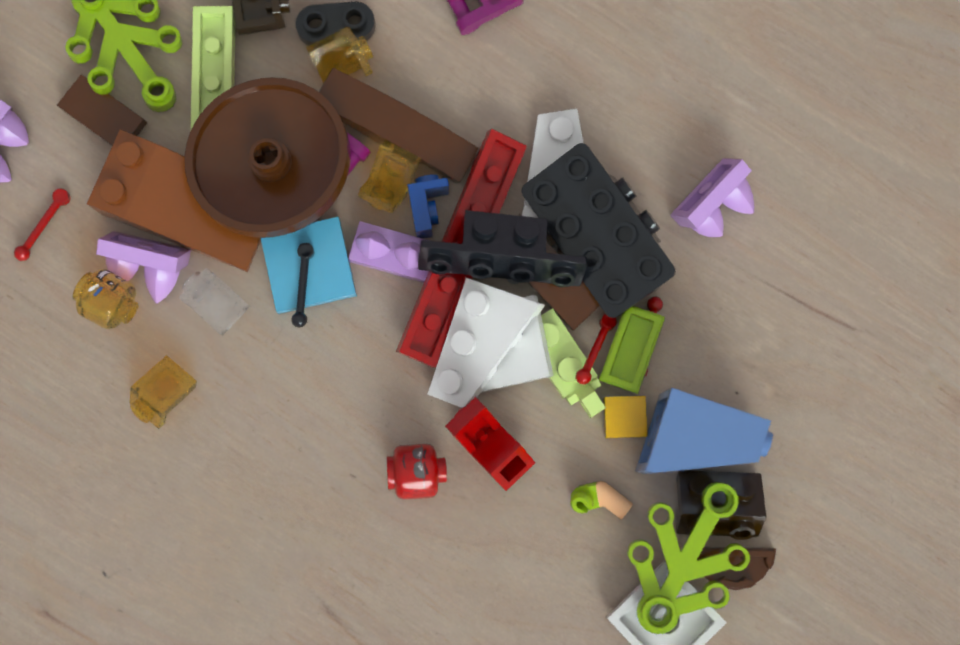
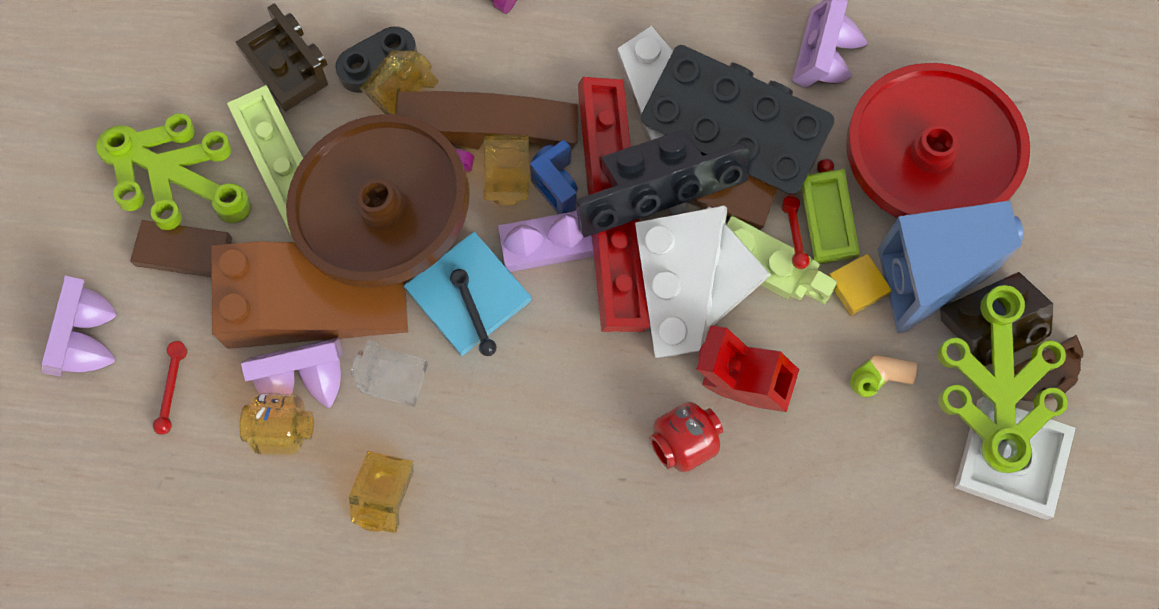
camera: 25 degrees left, 10 degrees down
none -> red dish [846,63,1030,218]

